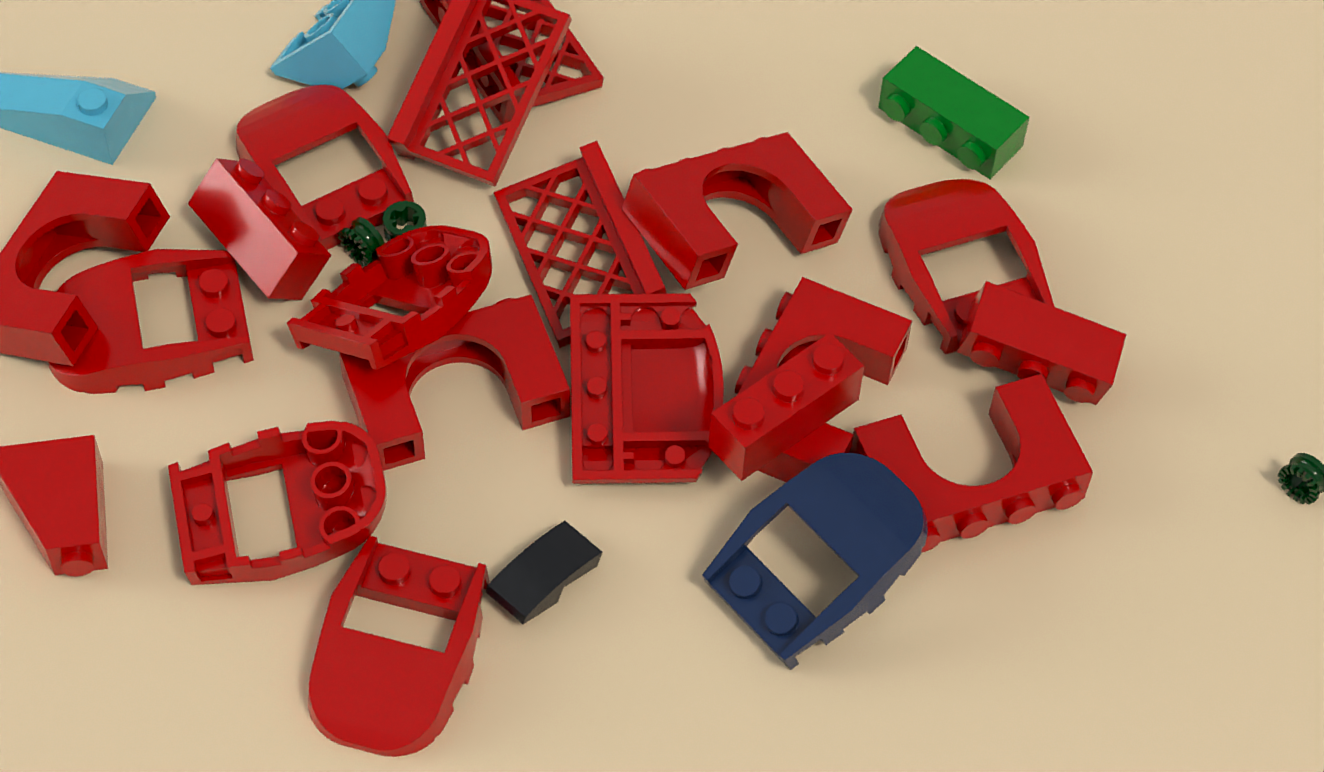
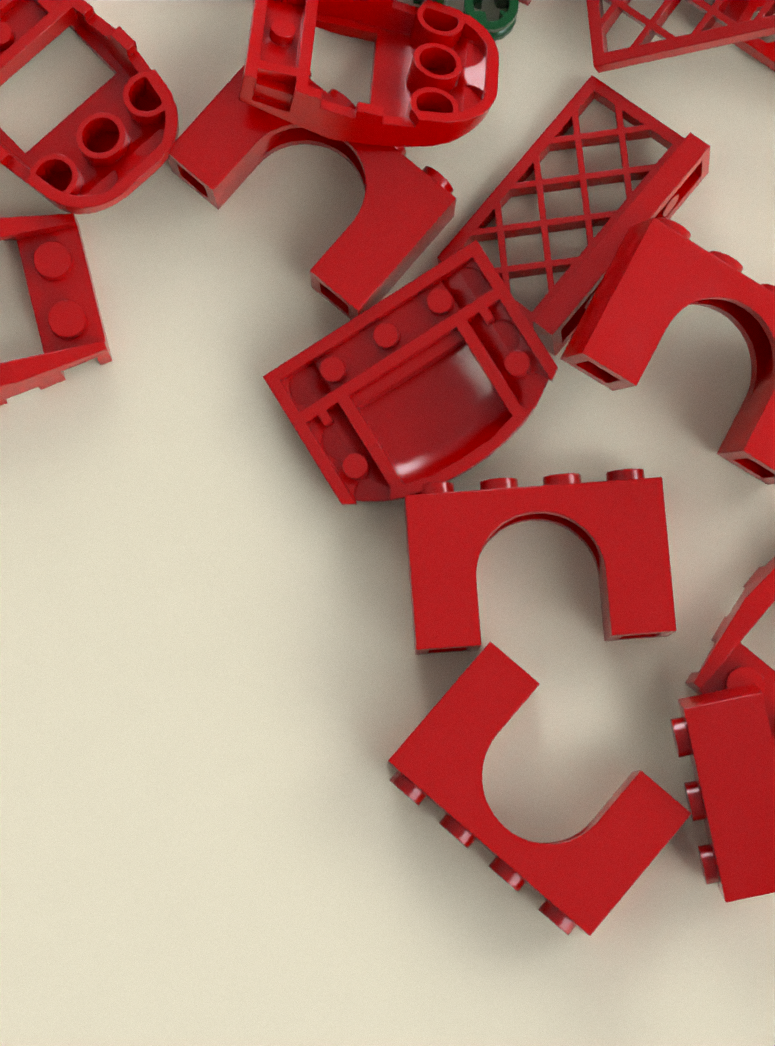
camera: 60 degrees right, 25 degrees up
black slope [485,521,603,624] -> none
dark blue slope [702,453,928,670] -> none
red brick [708,332,864,481] -> none

